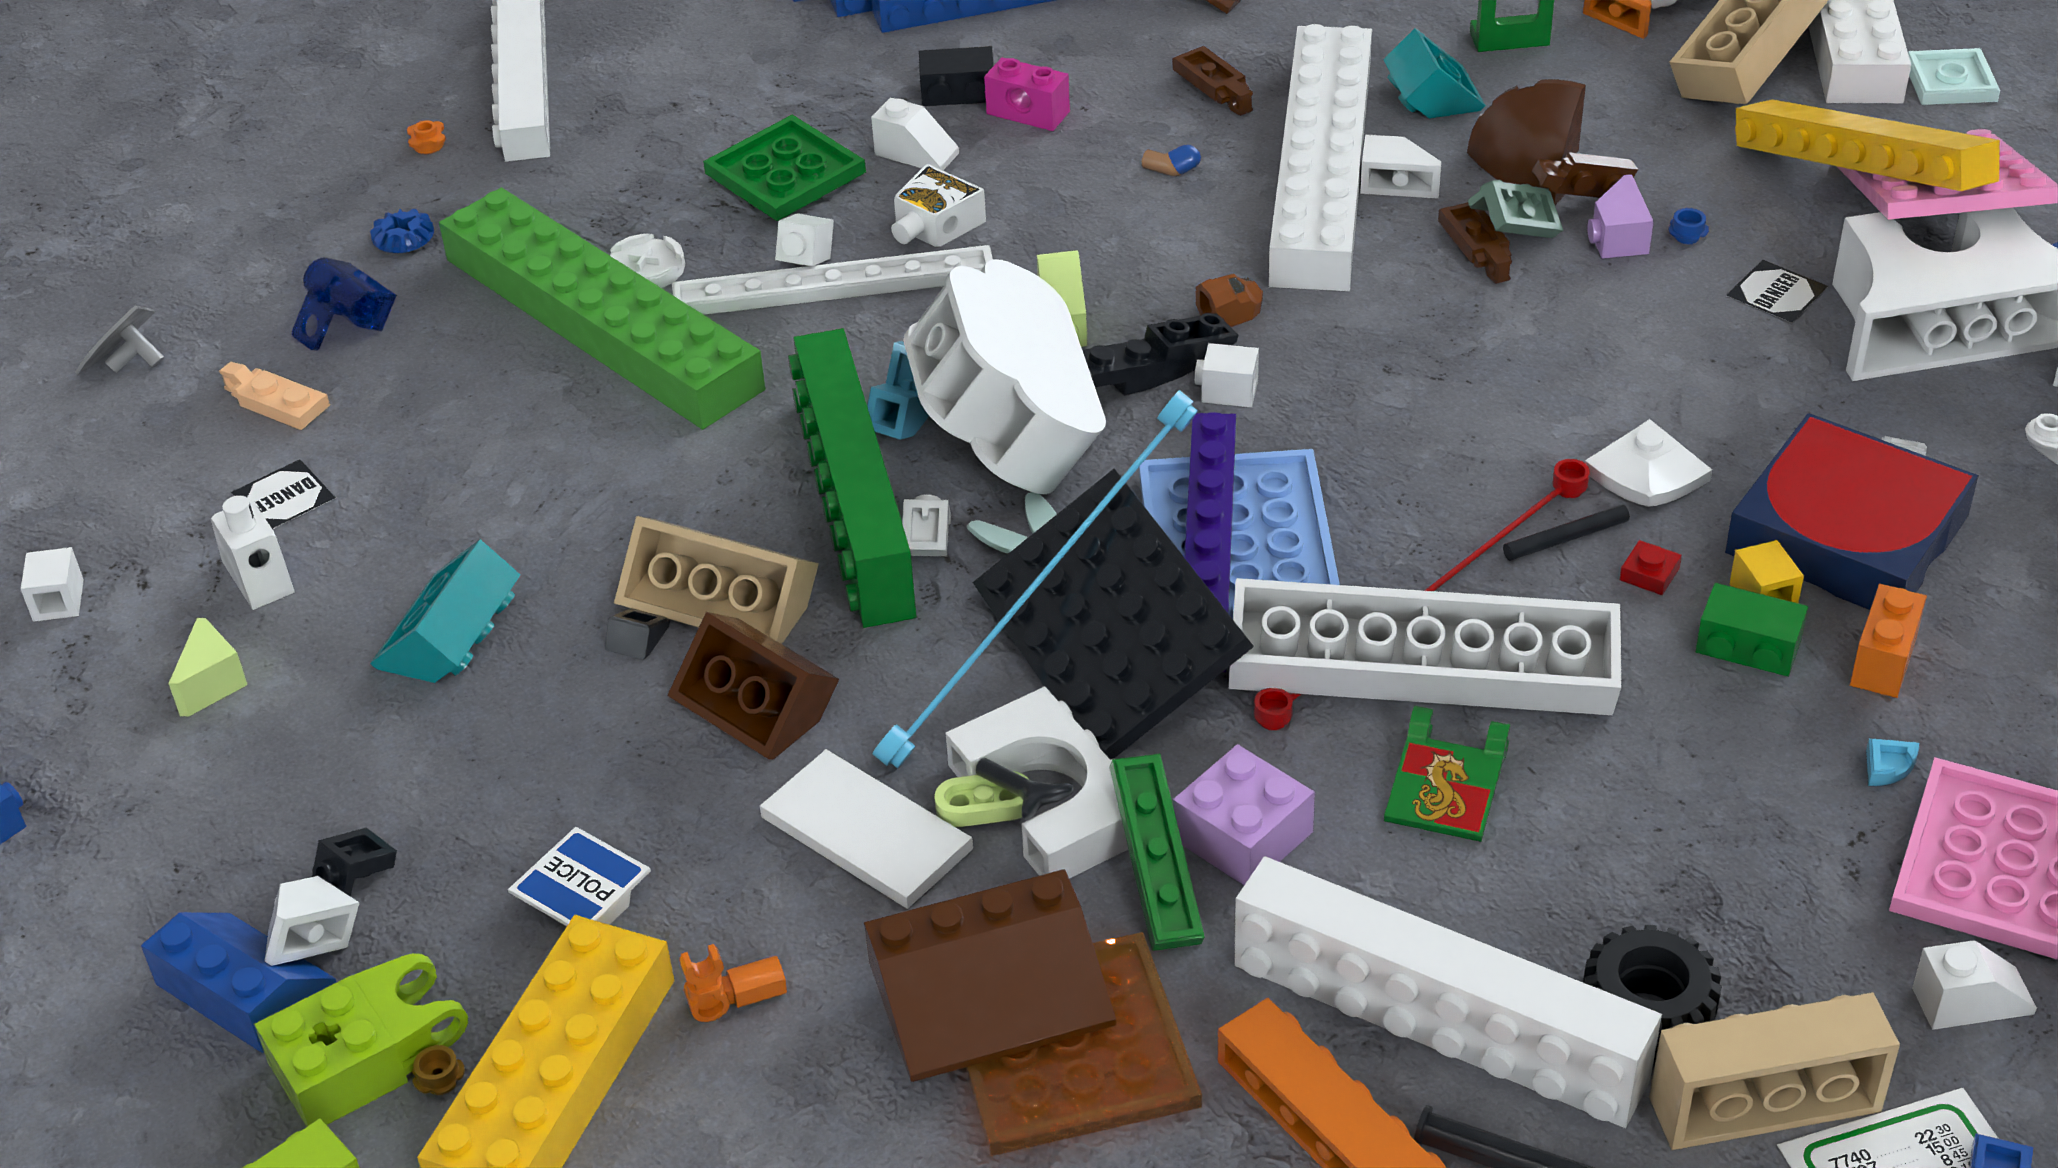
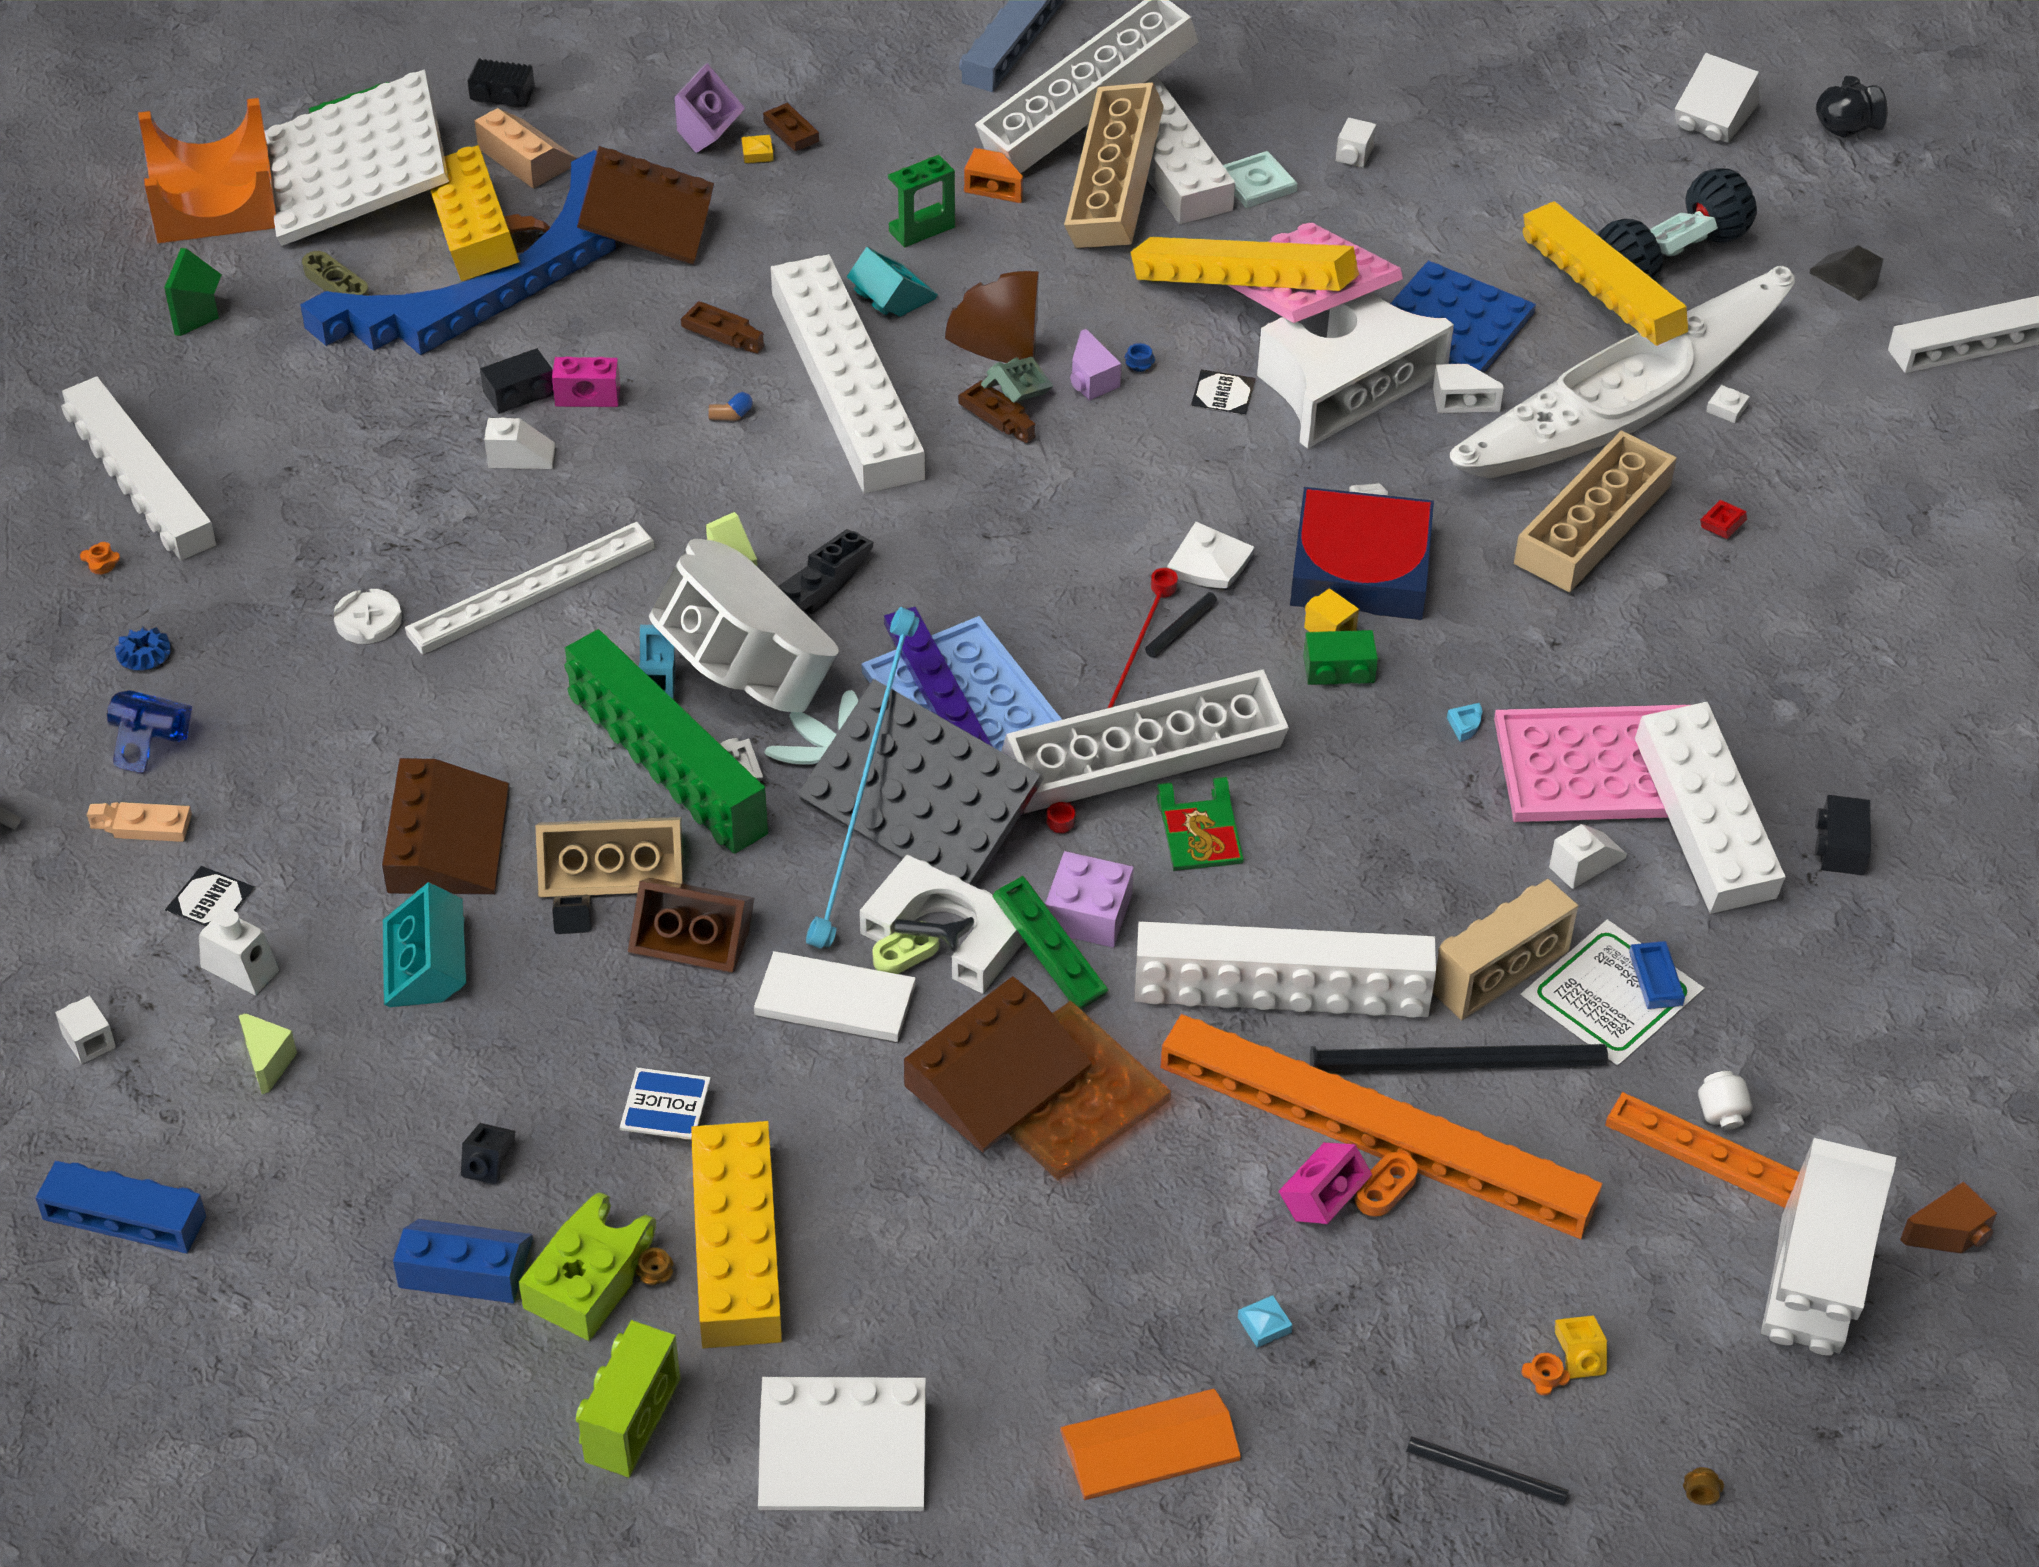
camera: 30 degrees left, 5 degrees up
white slope [265,876,359,966] -> none
bright green brick [439,187,766,430] -> none
orange bar [679,944,787,1022] -> none
green plate [703,114,866,221] -> none
white brick [775,213,834,267] -> none
white torso [891,164,986,247] -> none
white brick [1195,343,1259,407] -> none
dark orange rock [1196,274,1263,327] -> none
white slope [1360,135,1441,198] -> none
reddish brown hinge [1532,152,1638,198] -> none
black tyre [1583,925,1722,1068] -> none
red plate [1619,540,1682,595] -> none
orange brick [1850,583,1927,698] -> none
none -> reddish brown slope [382,758,509,895]

